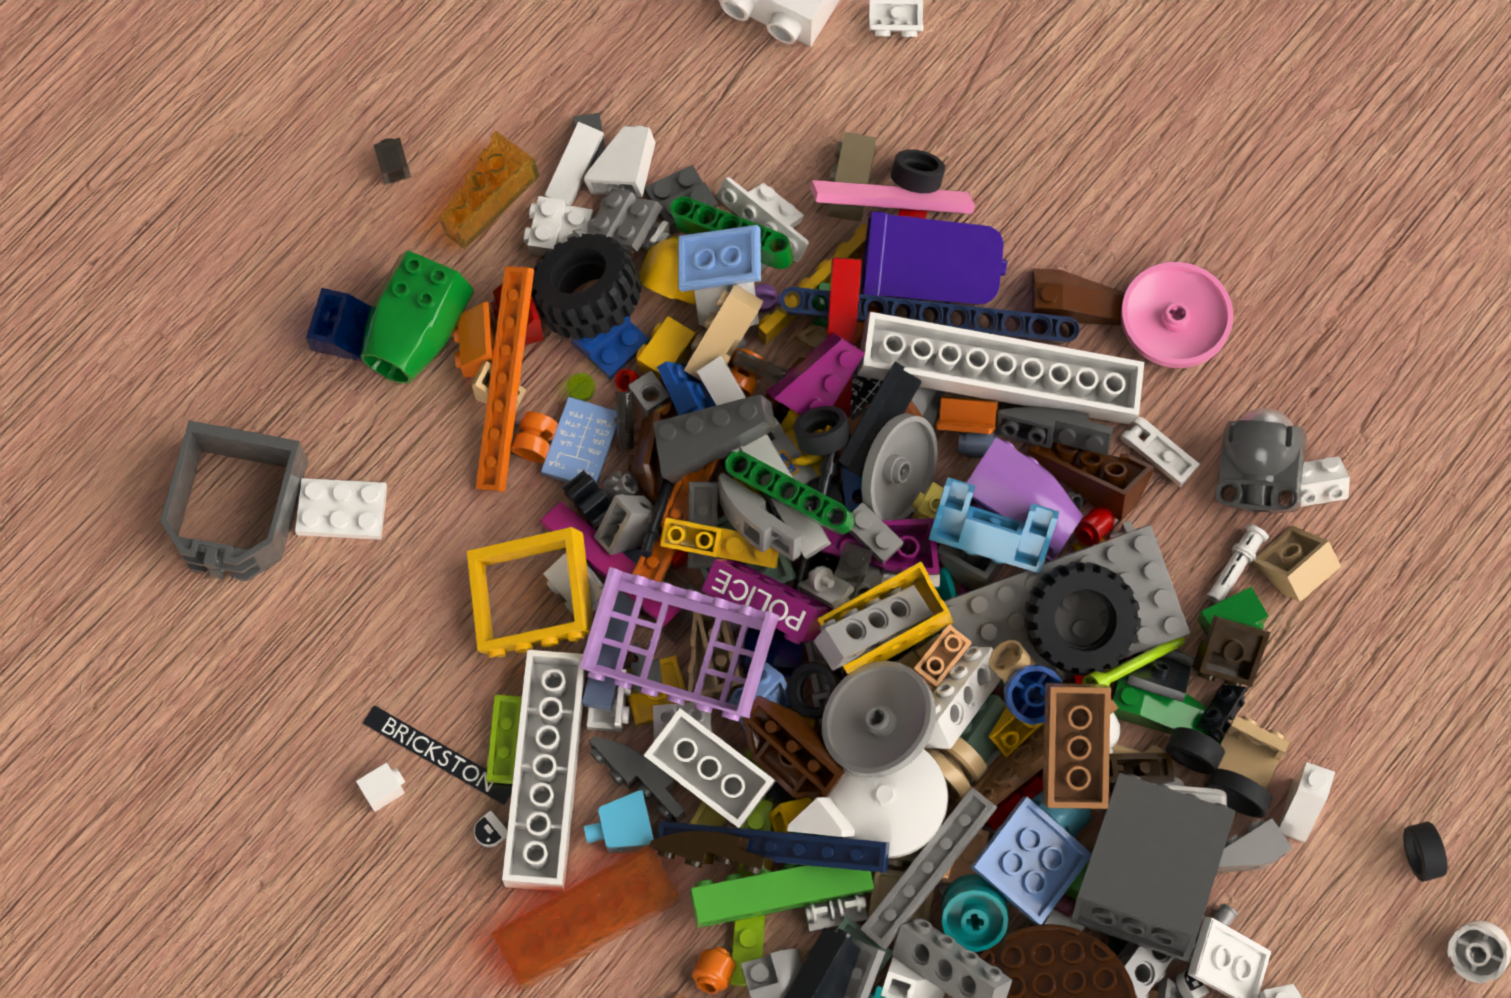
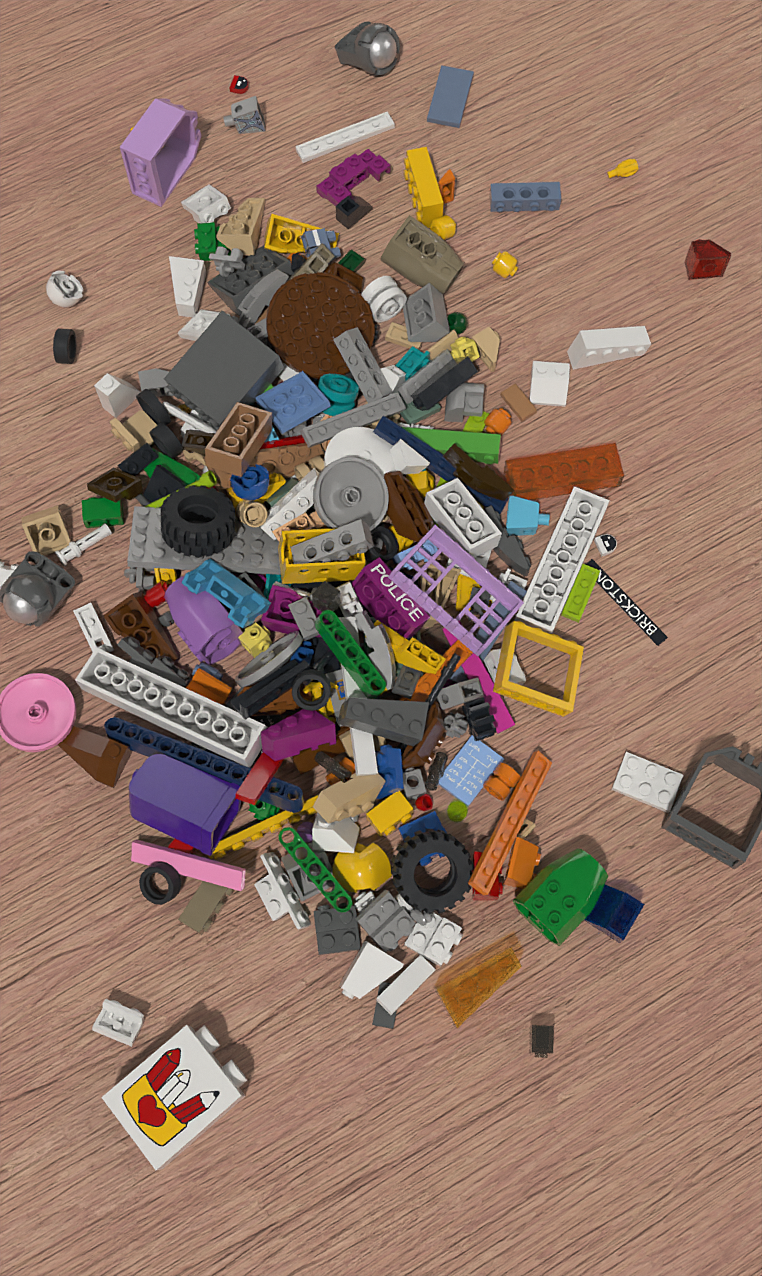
camera: 160 degrees left, 0 degrees up
white brick [356,763,405,812] -> none
light blue tile [678,225,761,292] -> none

